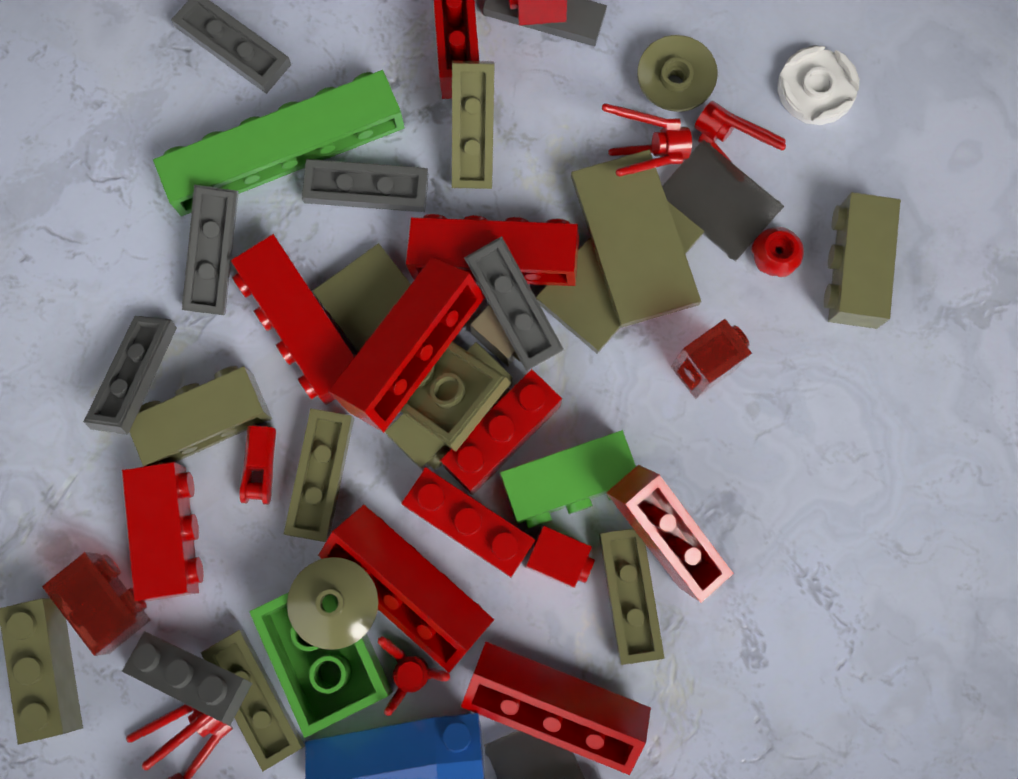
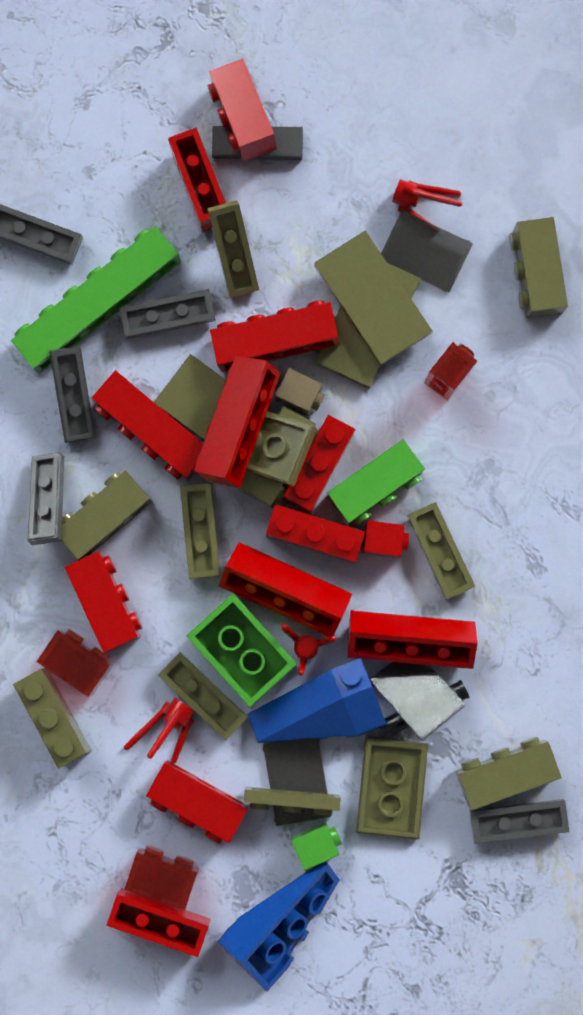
camera: 15 degrees left, 5 degrees up
dark grey plate [122,631,252,726] -> none
red bar [240,426,276,505] -> none
olive dish [287,557,378,650] -> none
dark grey tile [464,236,564,371] -> none
red plant [602,103,692,177] -> none
brick [606,464,734,603] -> none
olive dish [637,35,718,112] -> none
red plate [752,227,804,277] -> none
white tile [777,45,860,125] -> none

